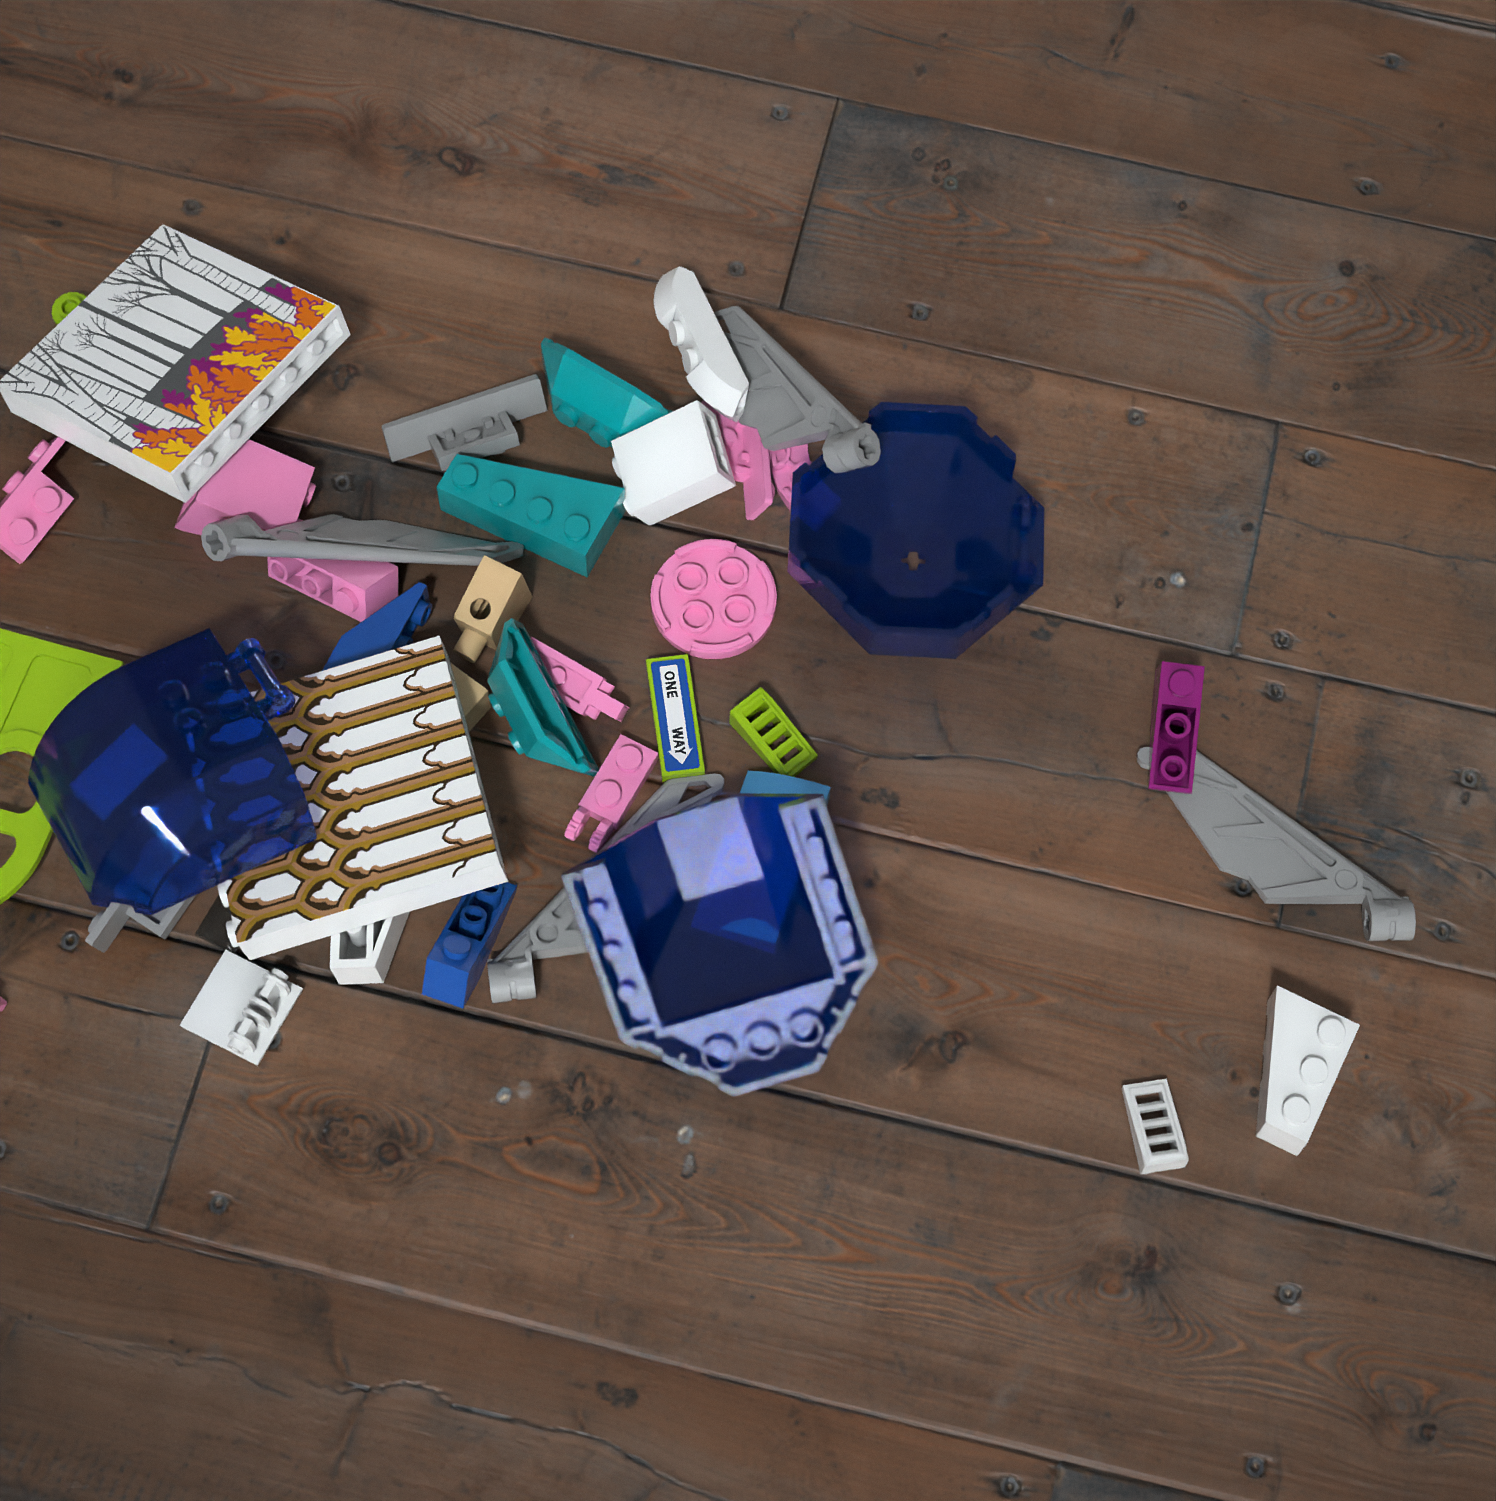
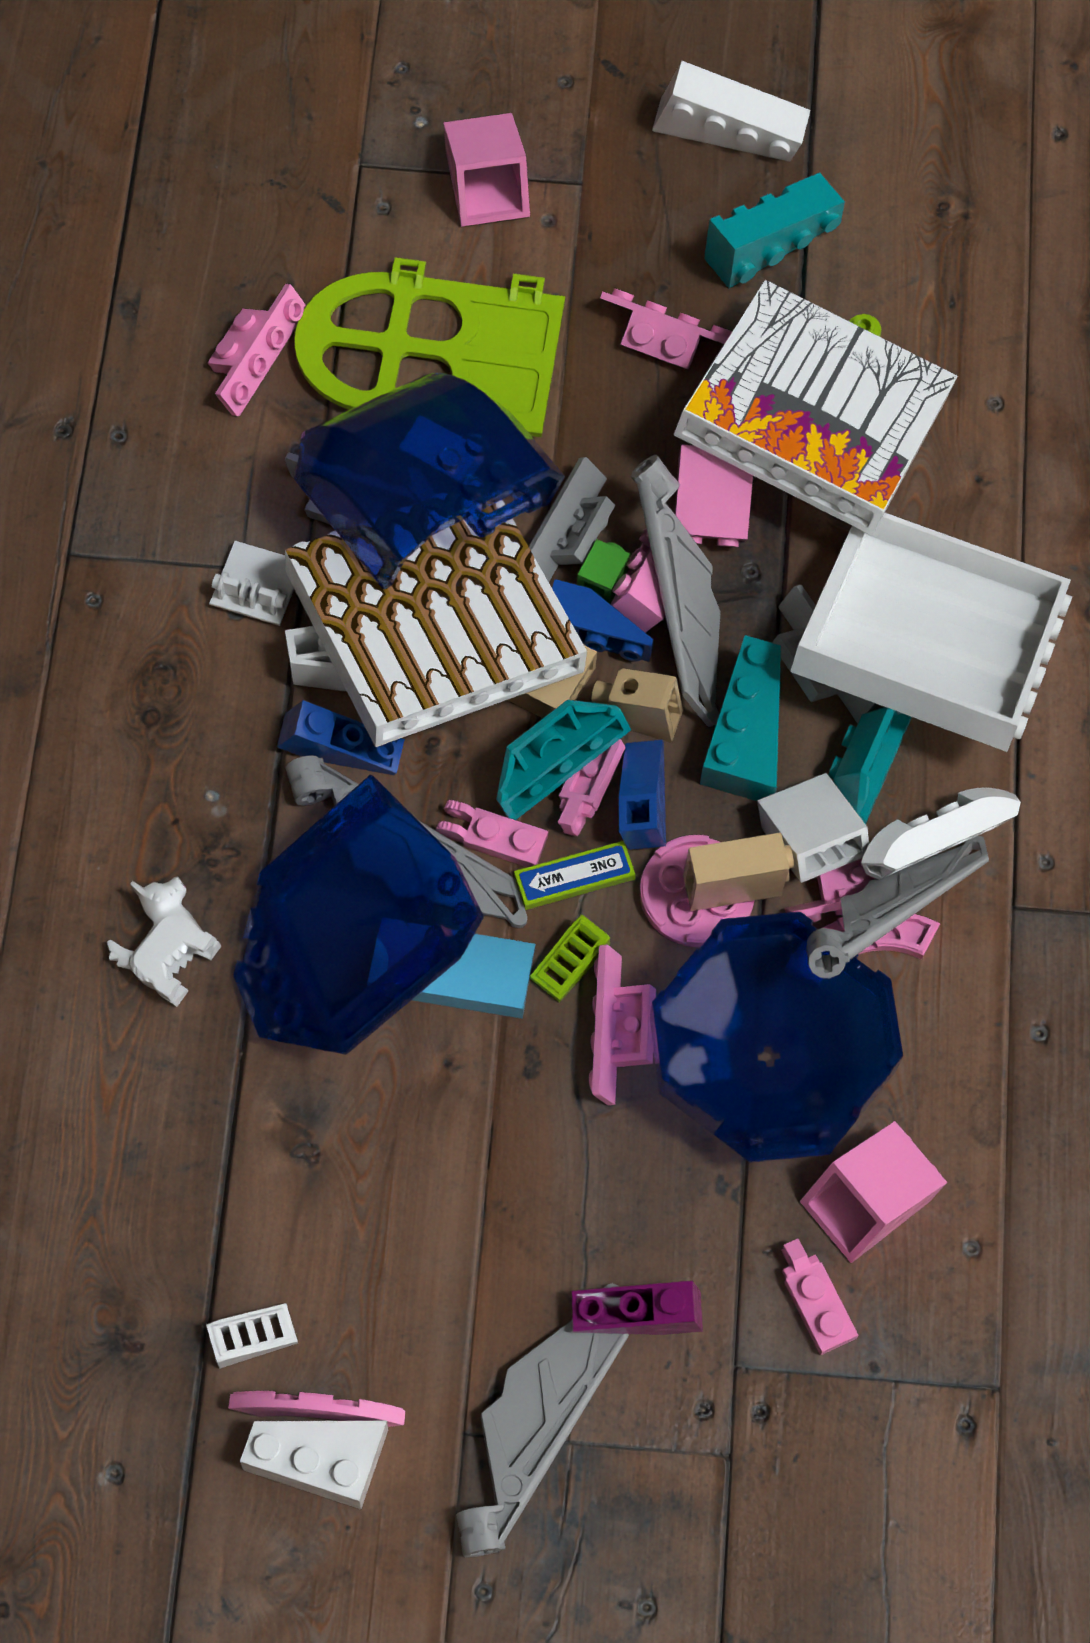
camera: 80 degrees right, 0 degrees up
none -> white animal [107,877,221,1007]
none -> bright pink tile [228,1391,405,1427]
none -> light grey bracket [529,457,615,582]
none -> bright green brick [577,539,630,604]
none -> bright pink bracket [589,945,656,1106]
none -> blue slope [619,739,666,850]
none -> tan brick [683,832,794,911]
none -> bright pink hinge [781,1239,858,1355]
none -> white panel [790,513,1072,752]
none -> bright pink slope [800,1121,947,1263]

